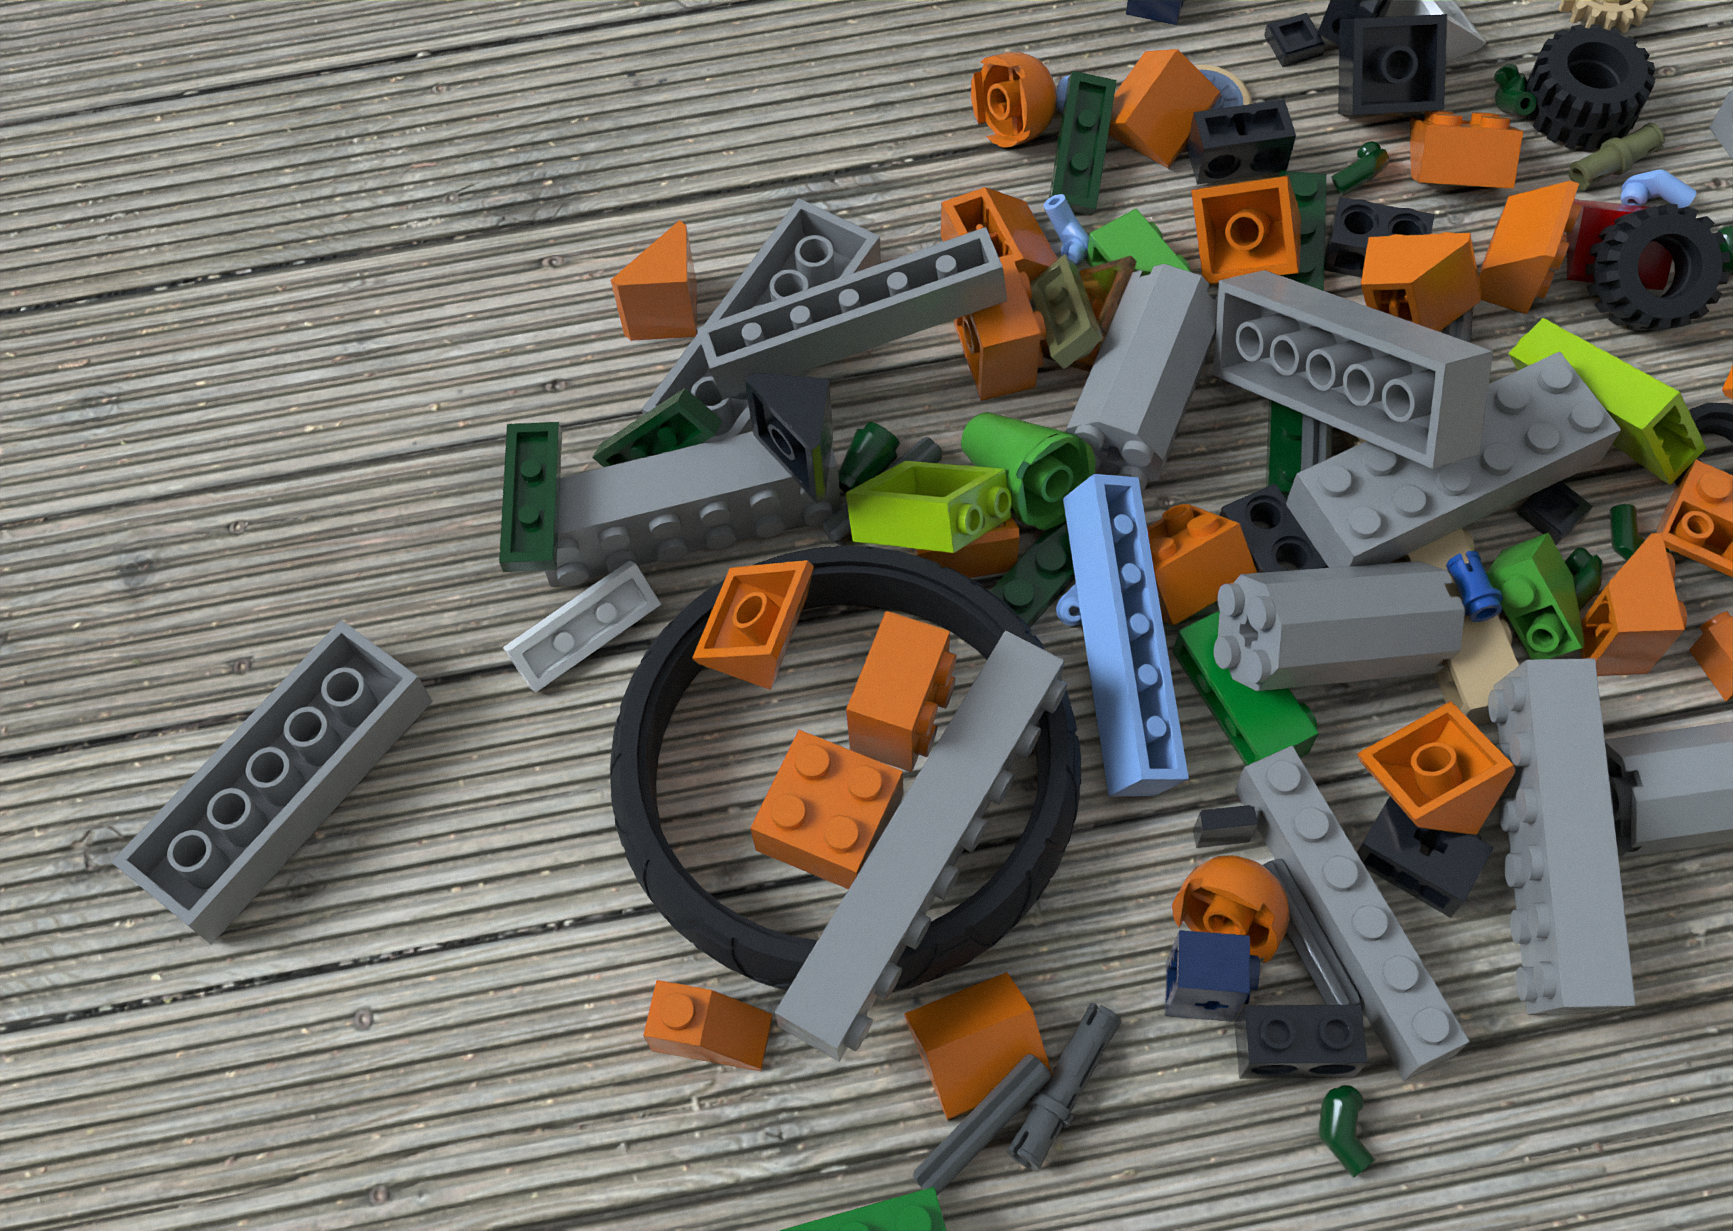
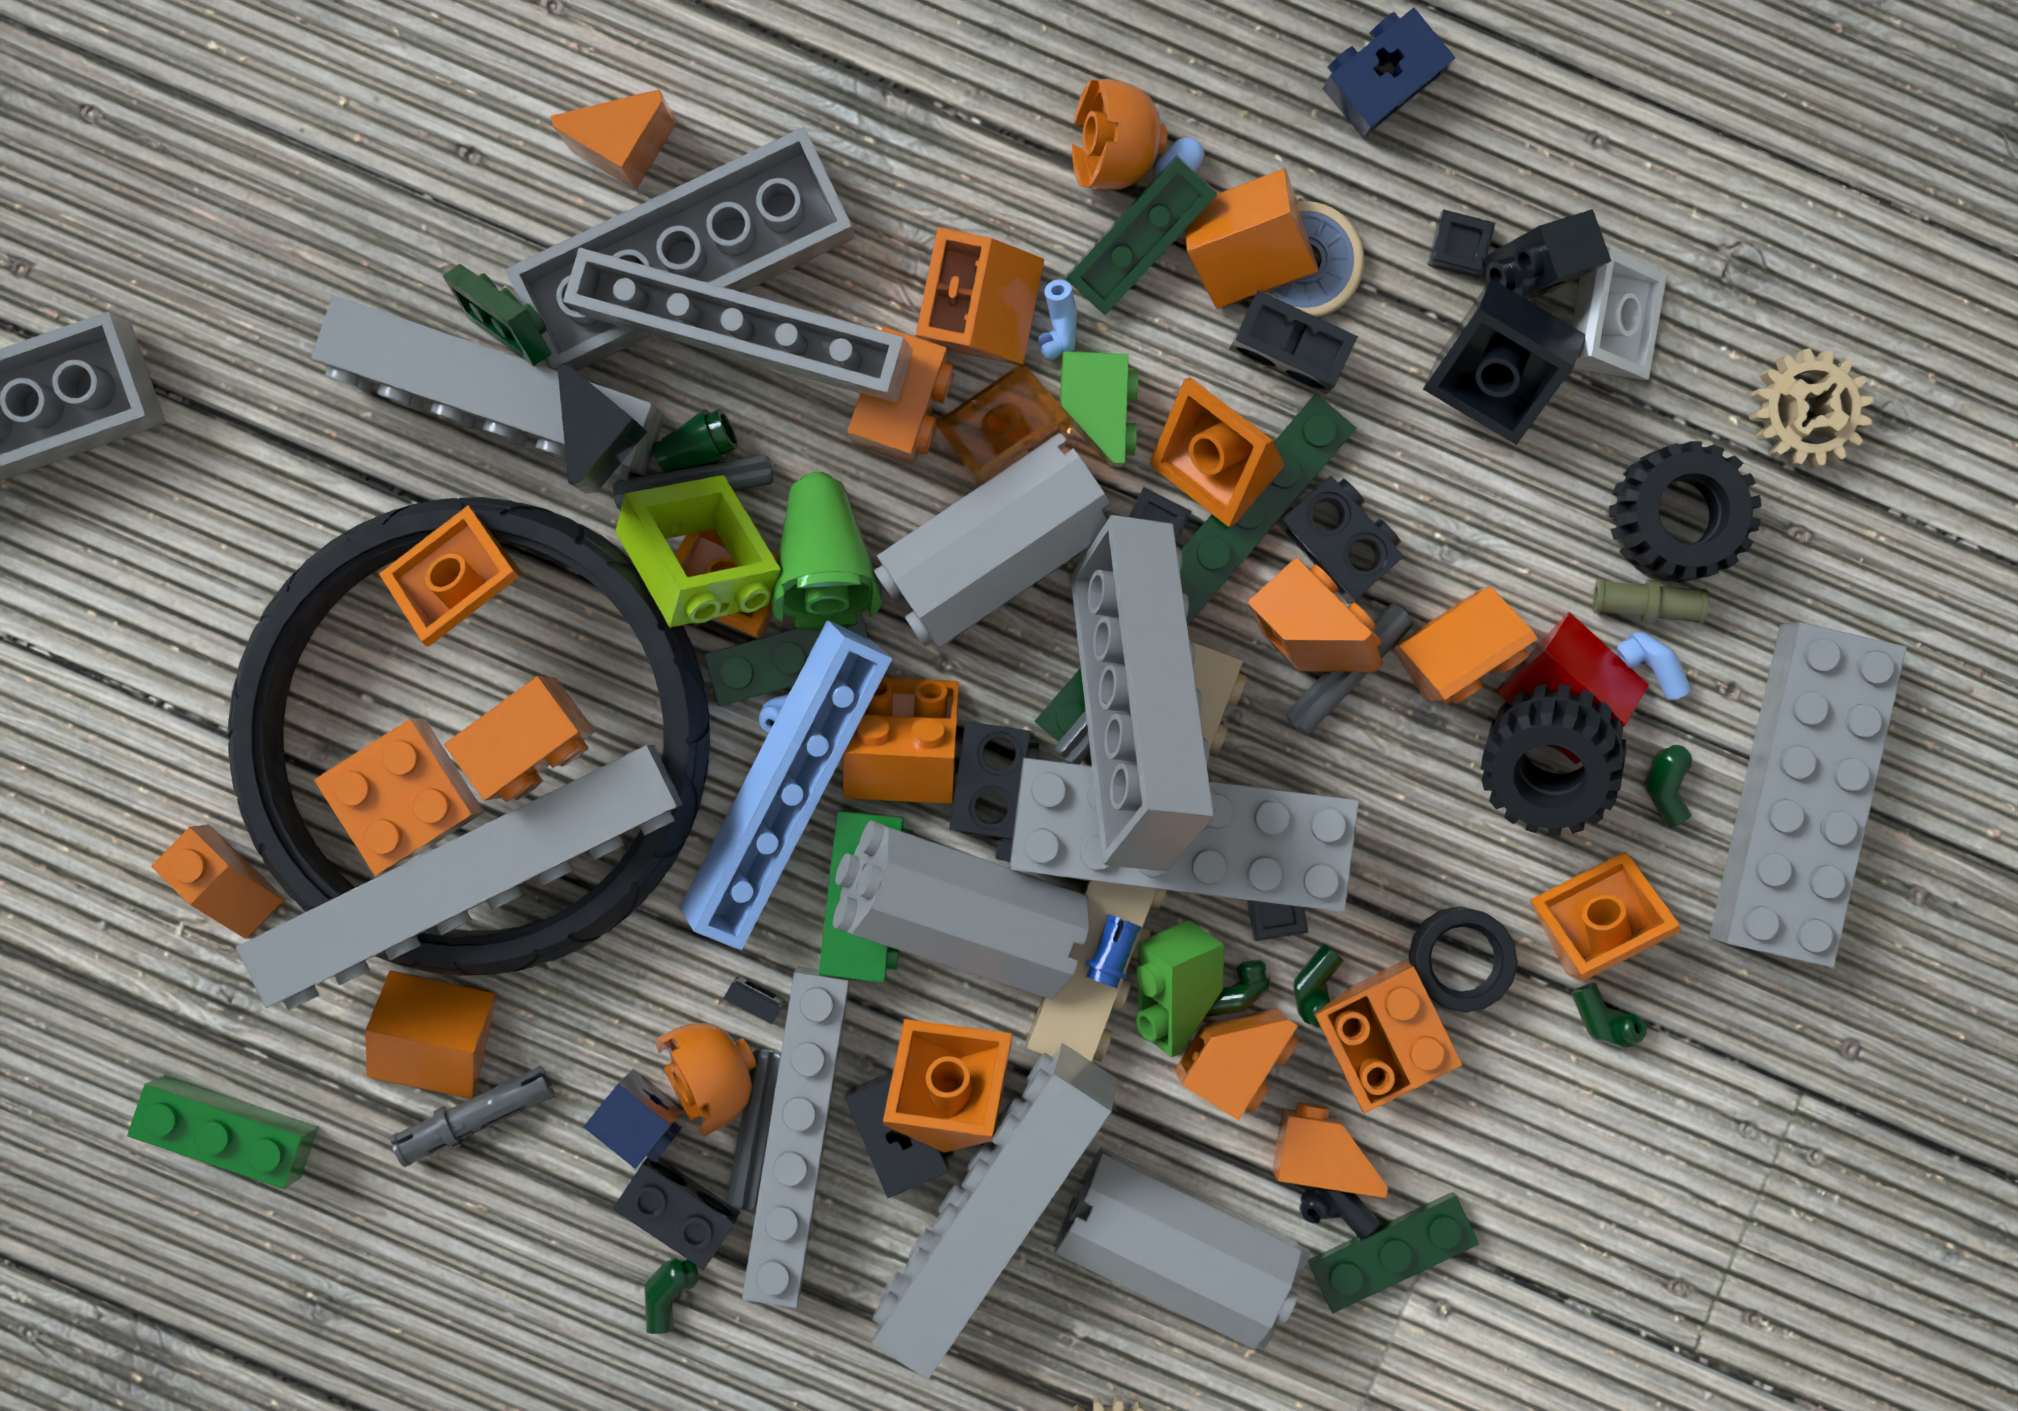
camera: 30 degrees right, 25 degrees up
dark green plate [499,422,562,572] -> none
white plate [503,560,661,693] -> none
dark grey axle [913,1054,1051,1195] -> none
olive plate [1030,254,1103,369] -> none
dark green arm [1331,141,1389,196] -> none
orange slope [1410,110,1523,189] -> none
dark green arm [1494,63,1536,115] -> none
lime slope [1508,318,1707,485] -> none

